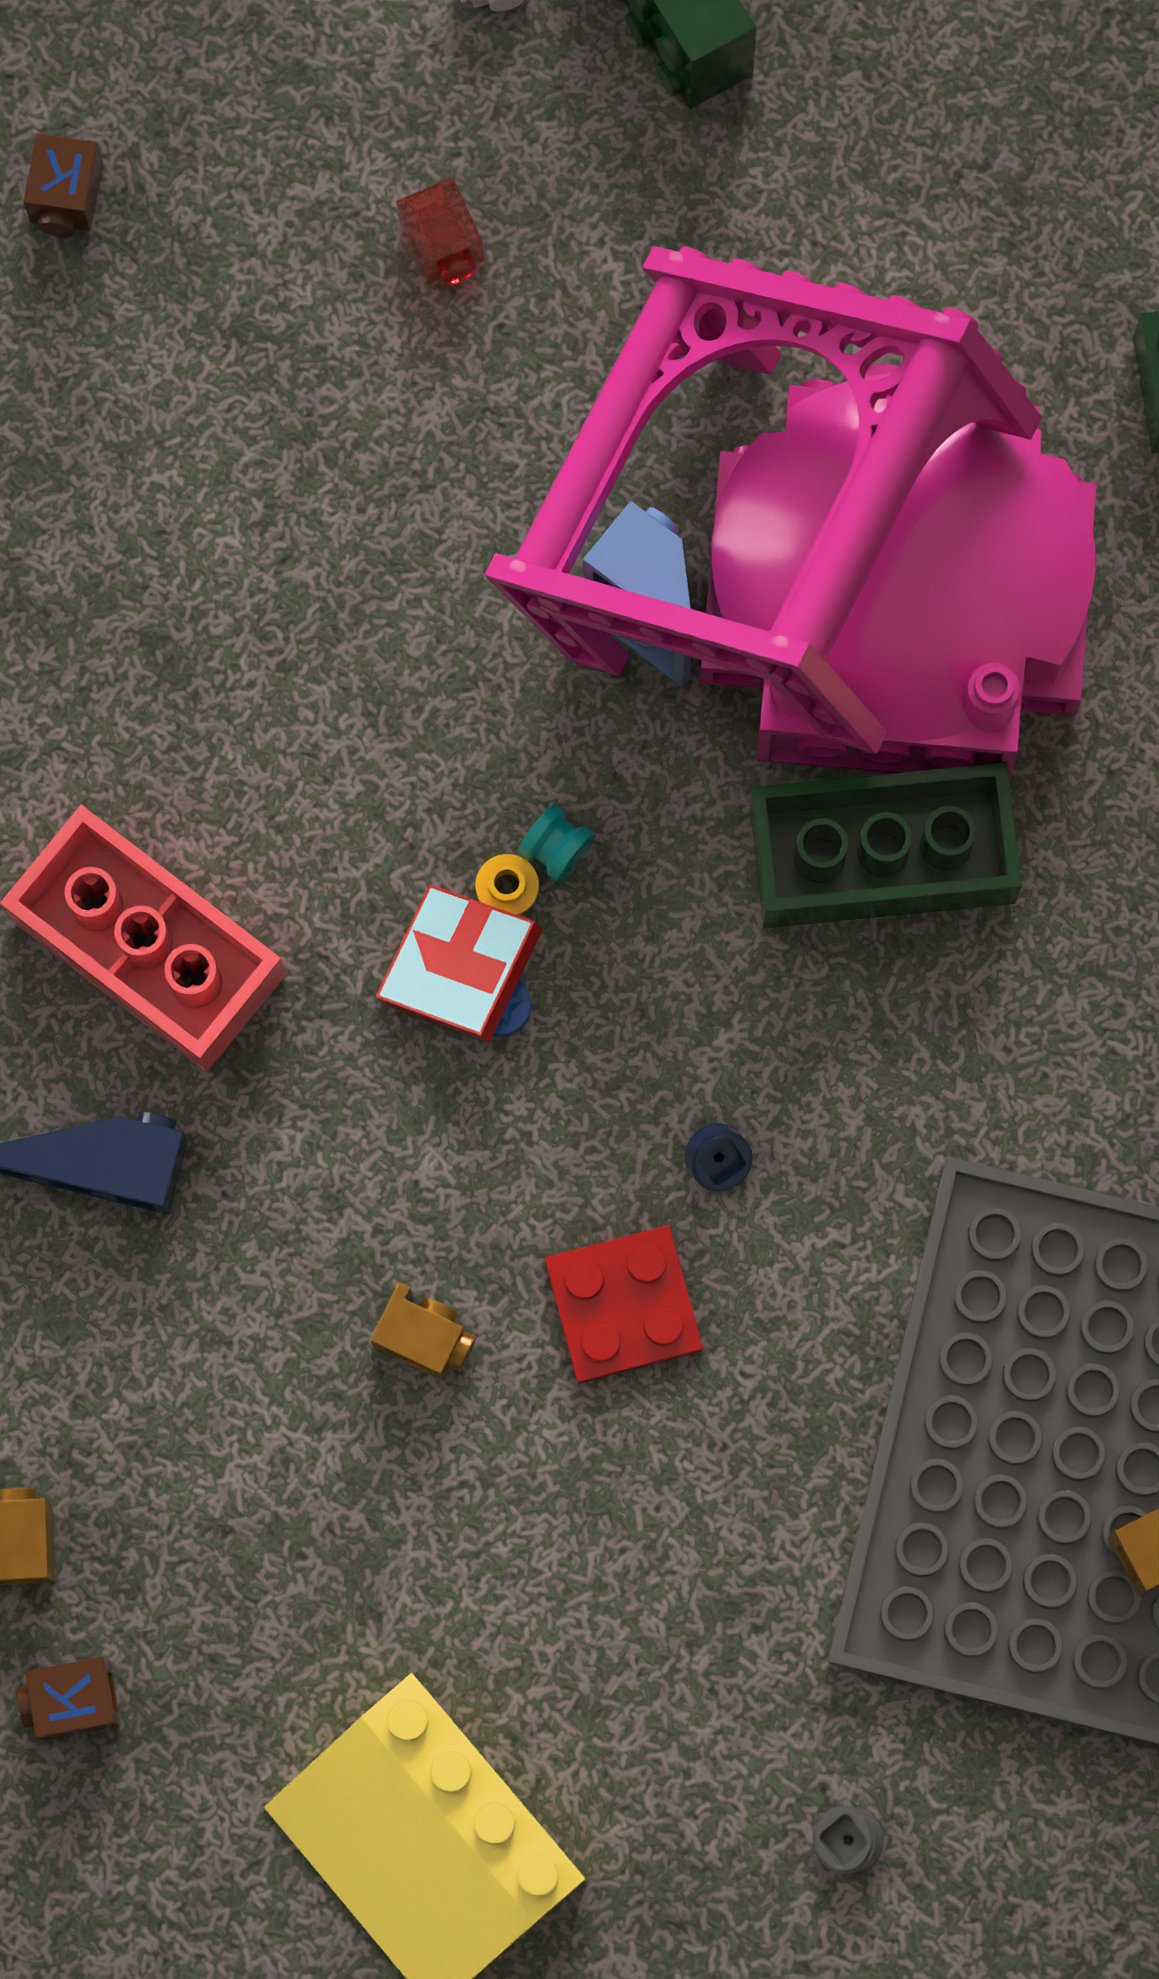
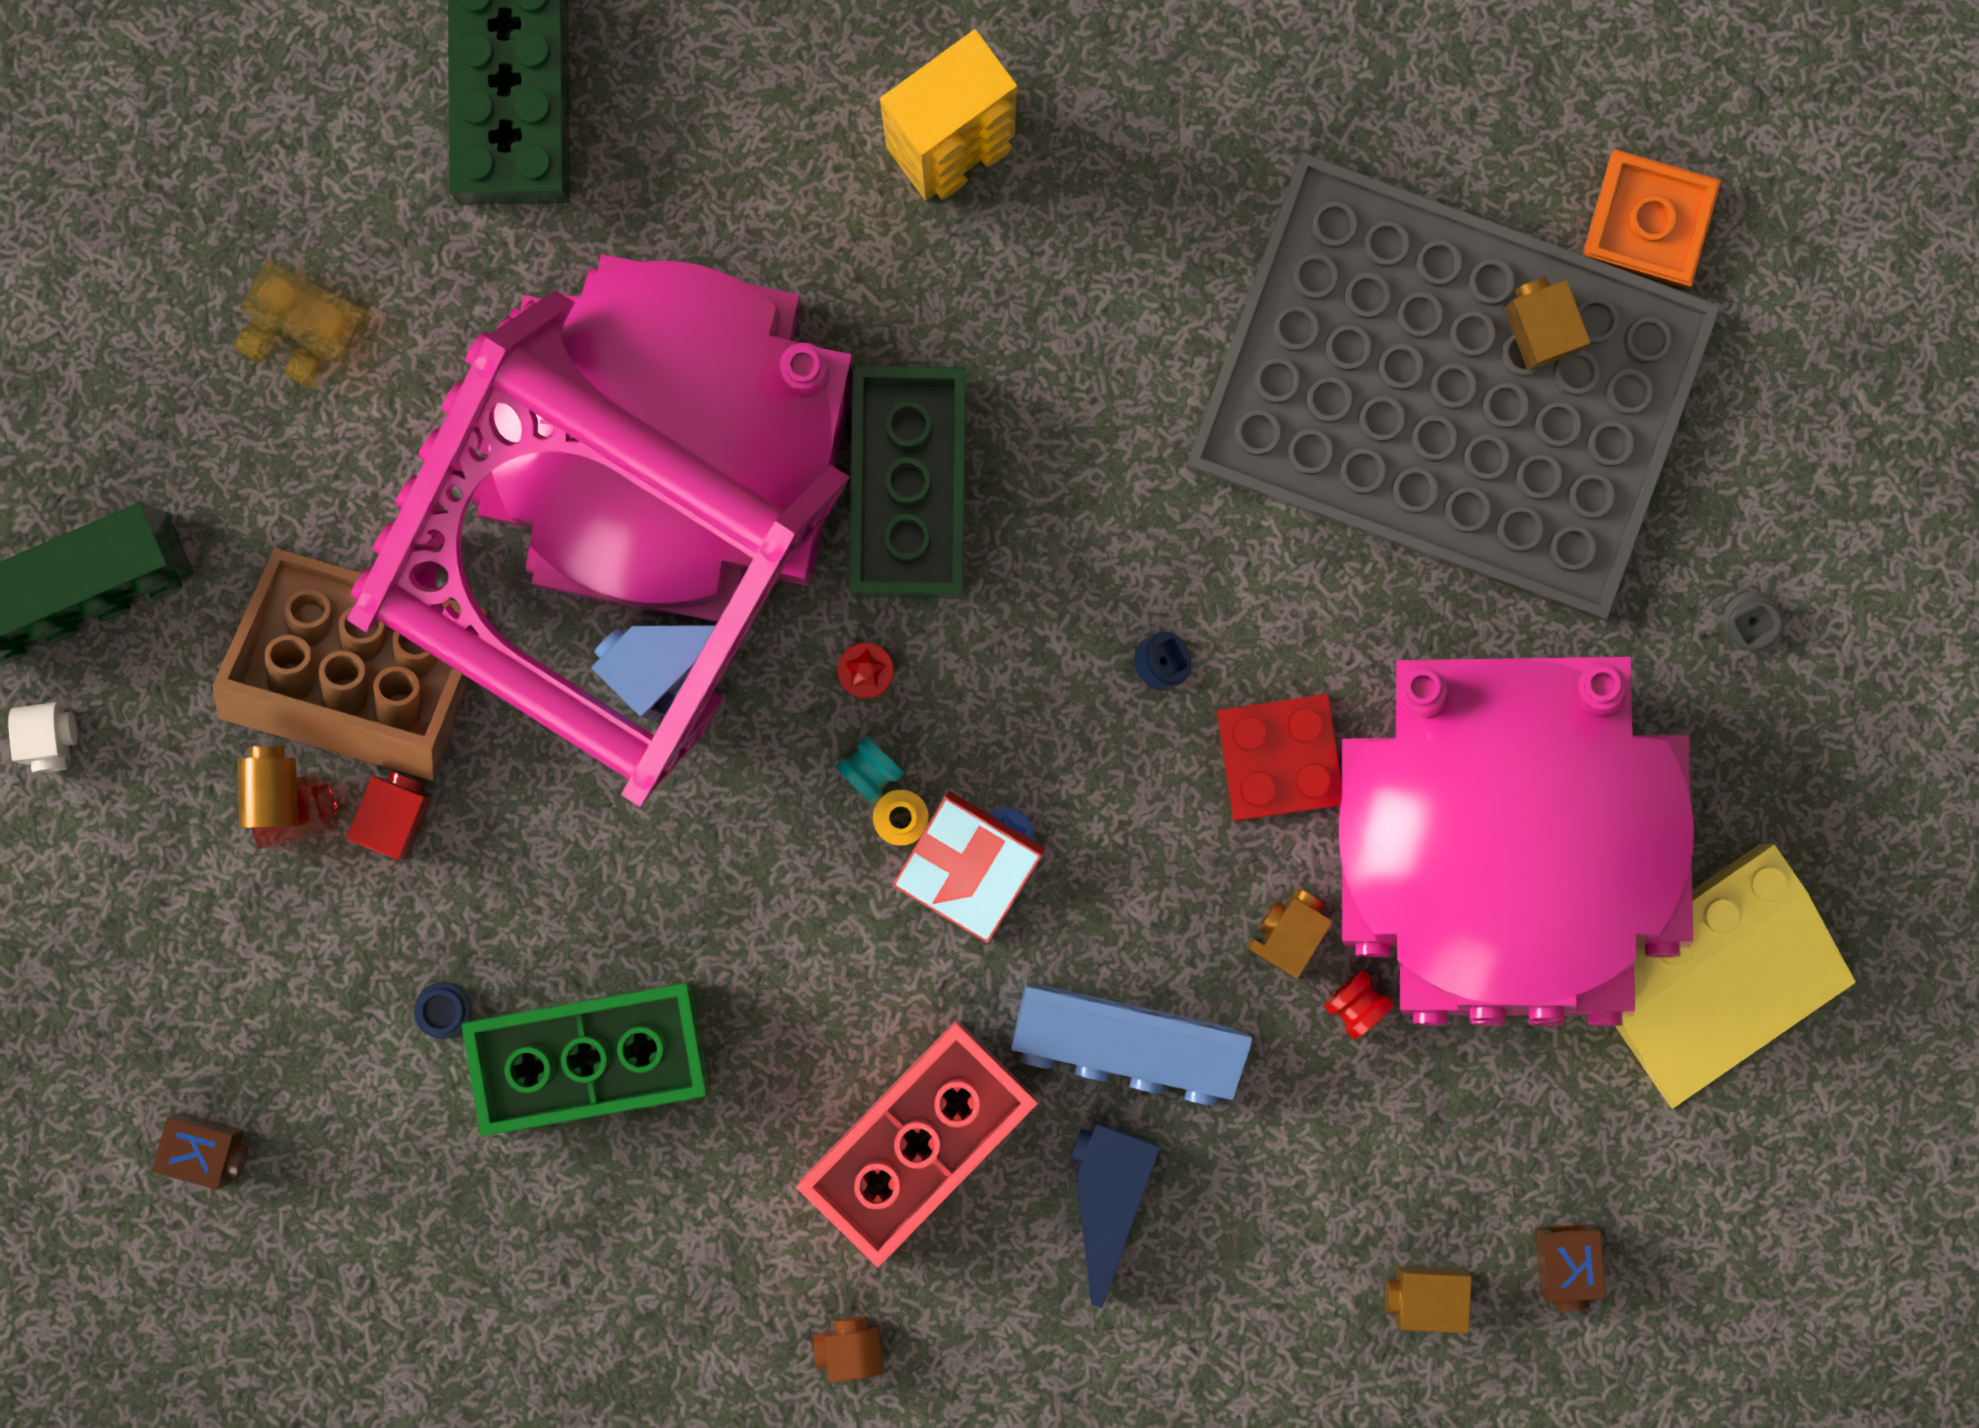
camera: 90 degrees left, 10 degrees up
none -> medium nougat slope [213,548,488,781]
none -> clear yellow plate [233,260,367,389]
none -> pearl gold brick [238,746,298,828]
none -> red brick [346,770,433,860]
none -> dark blue plate [414,982,471,1039]
none -> green brick [461,980,712,1137]
none -> red tile [837,643,894,699]
none -> medium blue slope [1011,981,1252,1106]
none -> red wheel [1323,969,1394,1040]
none -> dark pink windscreen [1339,657,1694,1026]

